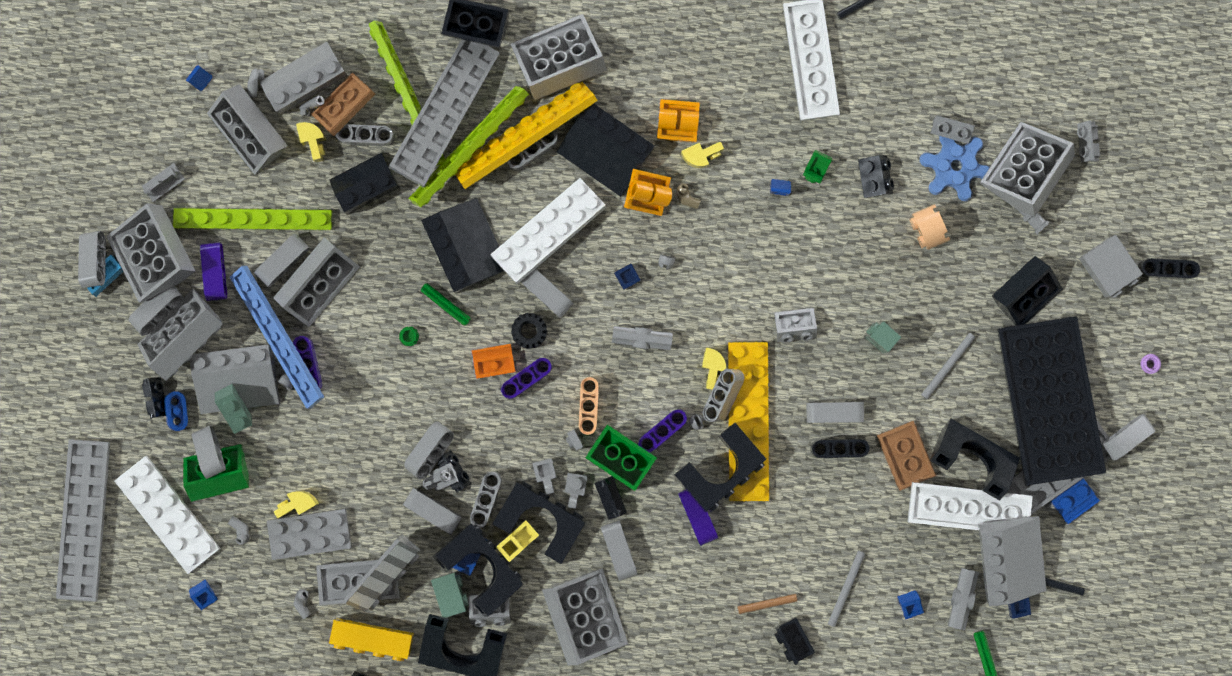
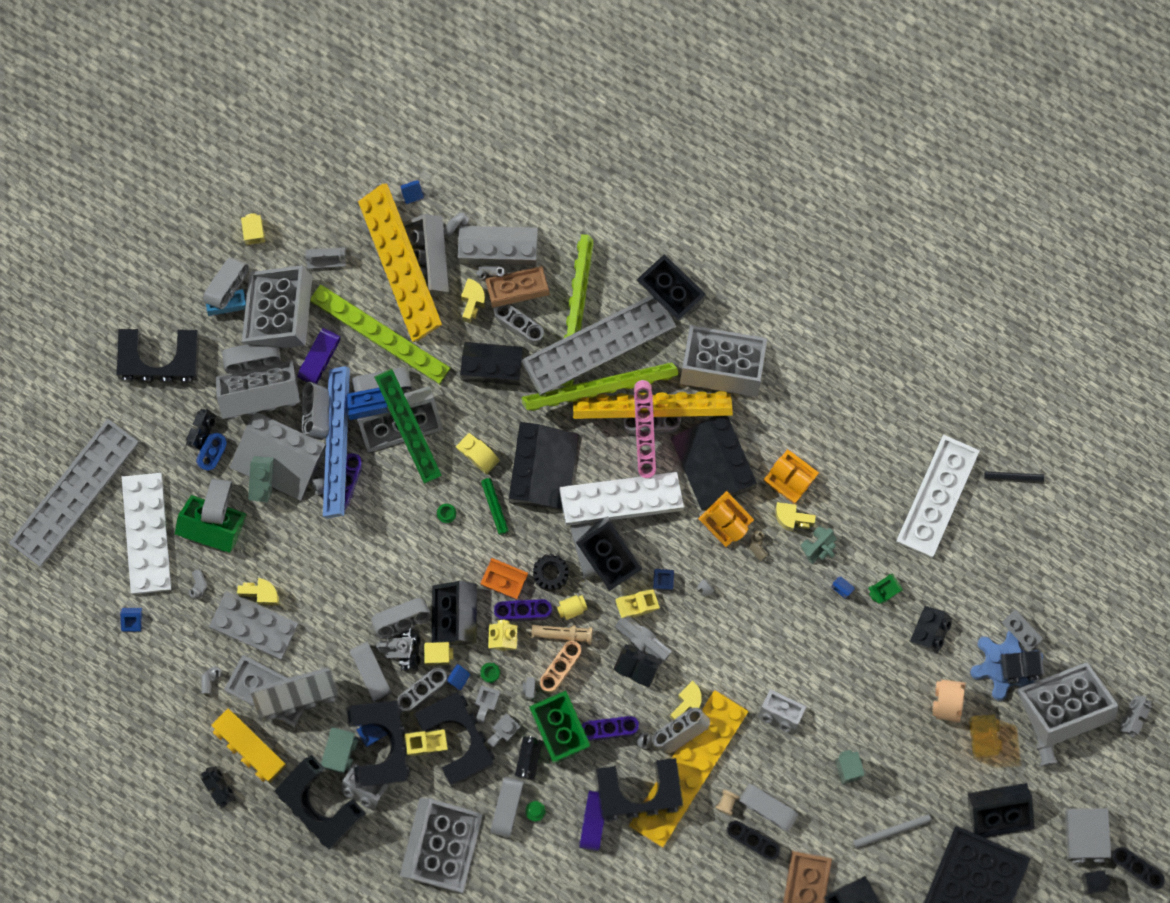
camera: 30 degrees right, 10 degrees down
none -> black arch [116,329,199,383]
none -> light yellow brick [241,214,265,245]
none -> light grey beam [302,382,329,440]
none -> blue plate [347,388,389,420]
none -> yellow plate [358,184,442,342]
none -> green plate [374,368,442,484]
none -> light yellow brick [424,642,453,666]
none -> black slope [432,581,477,645]
none -> blue slope [447,664,470,691]
none -> light yellow brick [456,433,500,475]
none -> green tile [480,663,500,683]
none -> light yellow brick [488,620,518,651]
none -> green plate [525,801,546,821]
none -> tan pin [531,625,593,645]
none -> light yellow brick [557,595,588,620]
none -> black slope [576,516,642,591]
none -> black brick [614,644,661,687]
none -> light yellow brick [615,589,660,618]
none -> bright pink beam [634,380,656,478]
none -> tan bush [715,790,740,816]
none -> sand green hips [800,526,837,564]
none -> clear yellow brick [969,714,1002,759]
none -> black brick [1000,651,1044,684]
none -> black brick [1081,870,1111,895]

